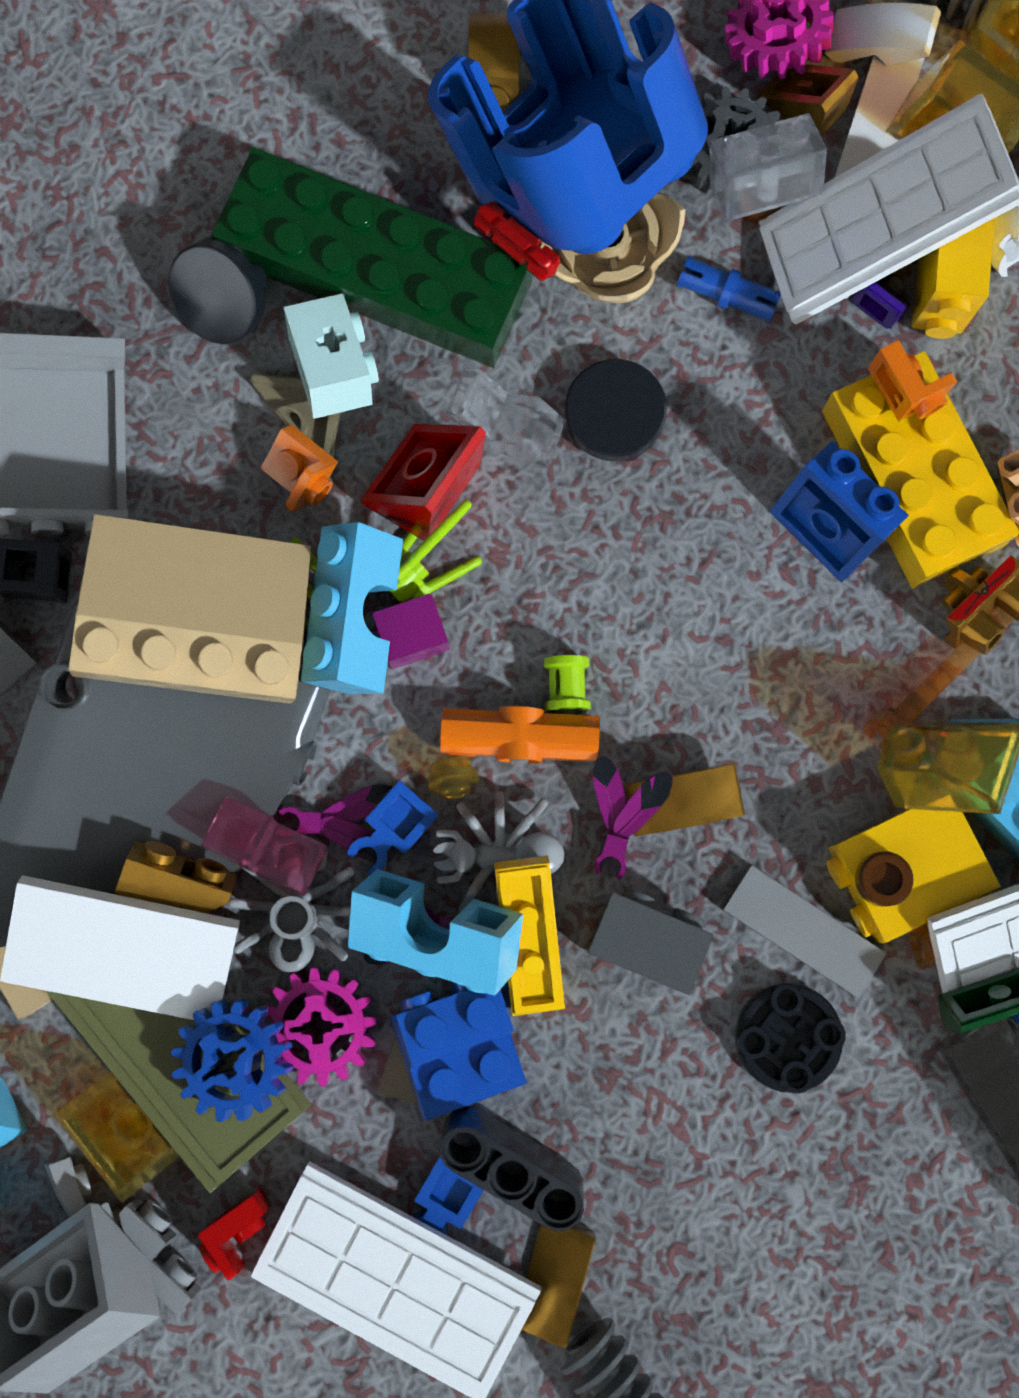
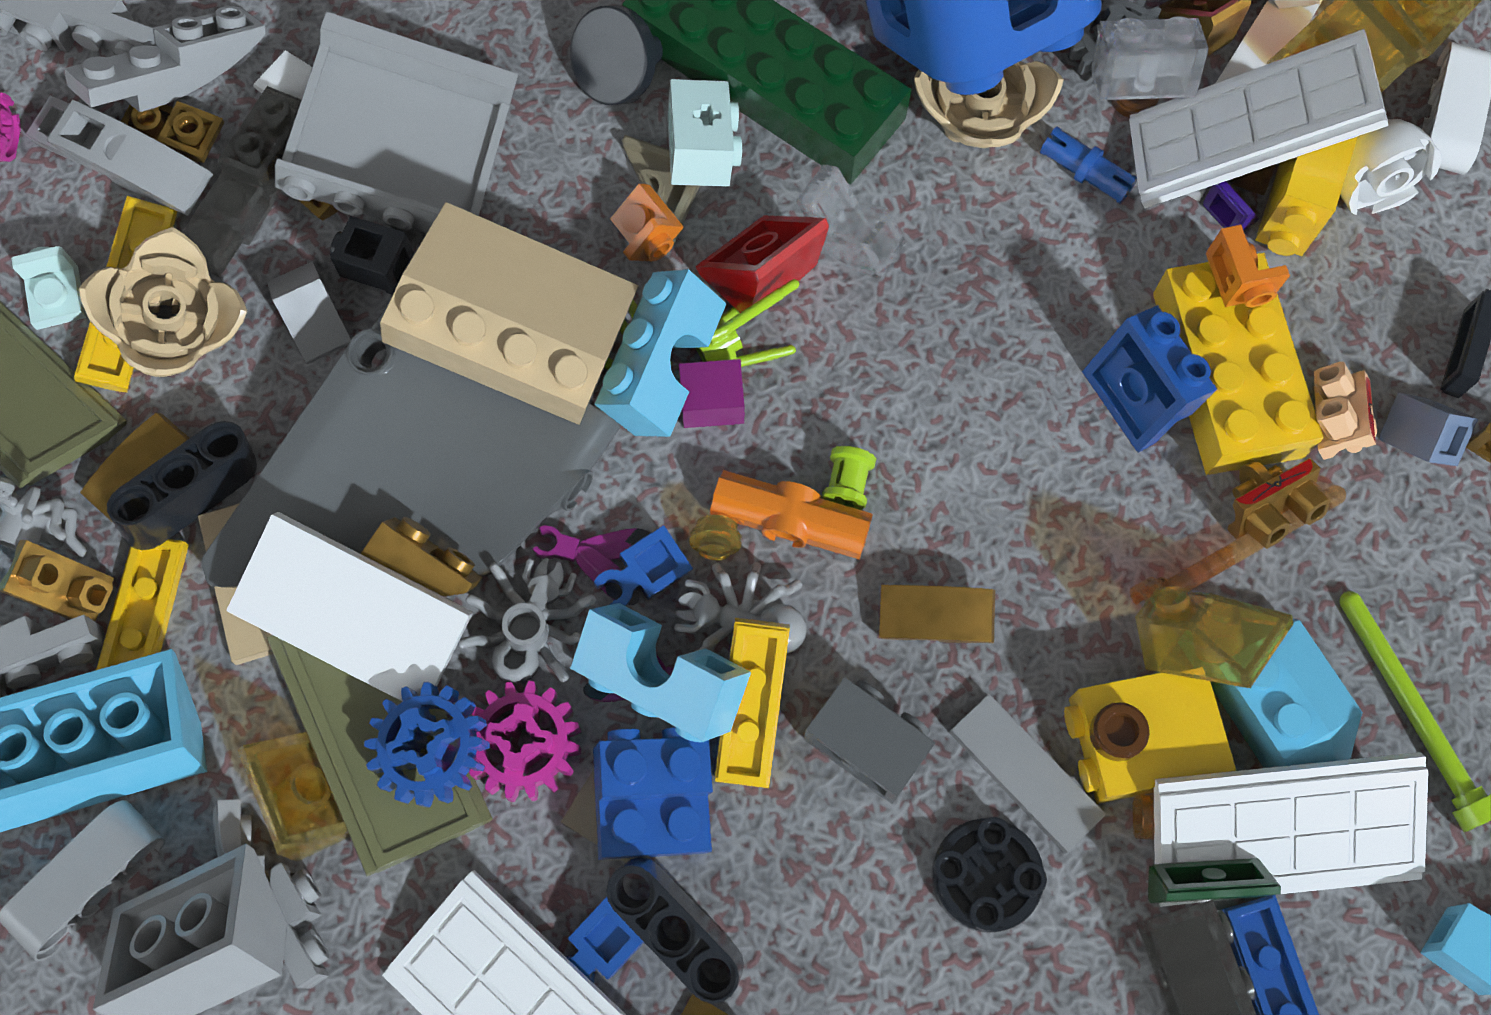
camera: 10 degrees right, 10 degrees down
red bracket [198,1187,272,1281] -> none
clear pink slope [201,797,328,896] -> none
red axle [474,202,561,281] -> none
black tile [565,359,667,462] -> none
magenta piece [593,755,673,880] -> none

